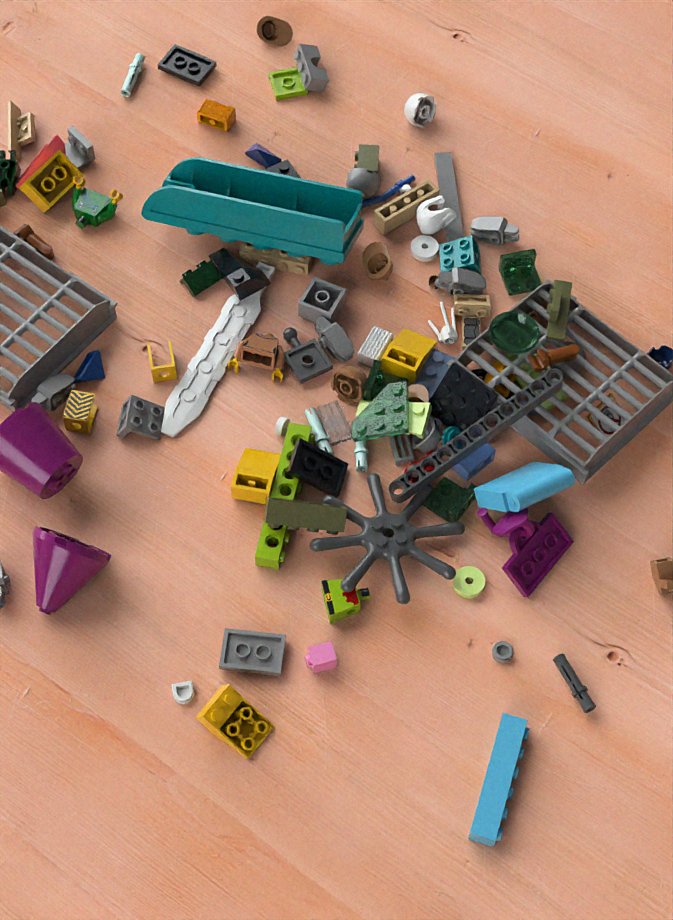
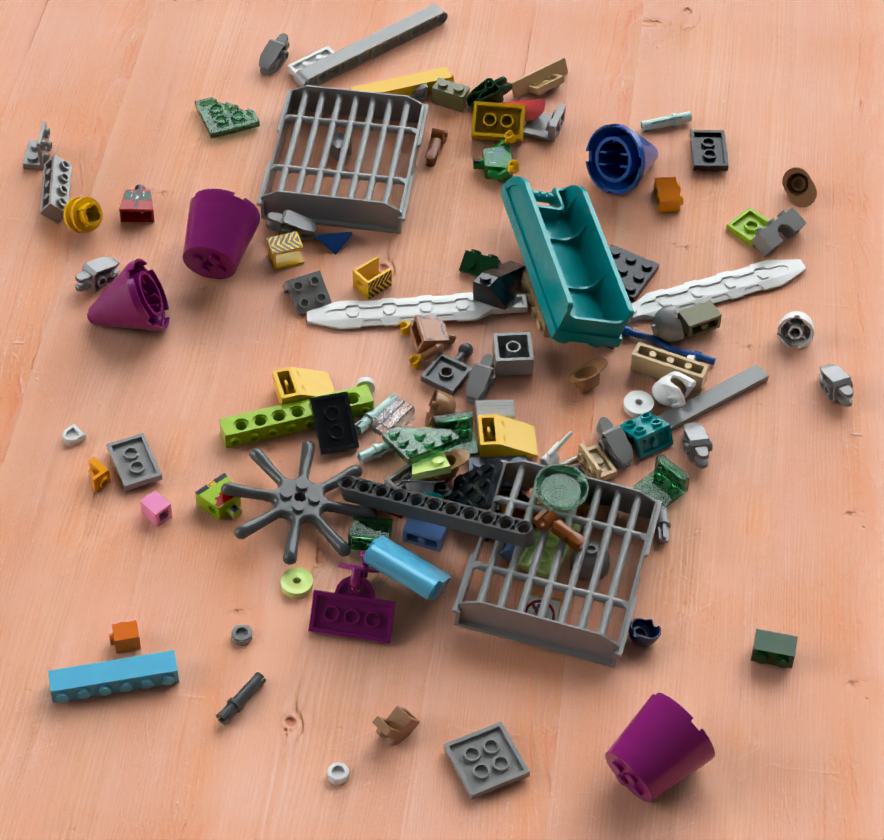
camera: 60 degrees right, 10 degrees down
yellow slope [195,684,275,759] -> none
blue slope [245,143,282,168] -> none
olive brick [263,497,347,535] -> none
olive bracket [546,280,572,342] -> none
none -> light orange bracket [88,457,111,492]
none -> orange brick [109,620,141,653]
none -> blue cone [586,124,658,194]
none -> white plate [627,259,806,324]
none -> light grey hinge [819,364,854,407]

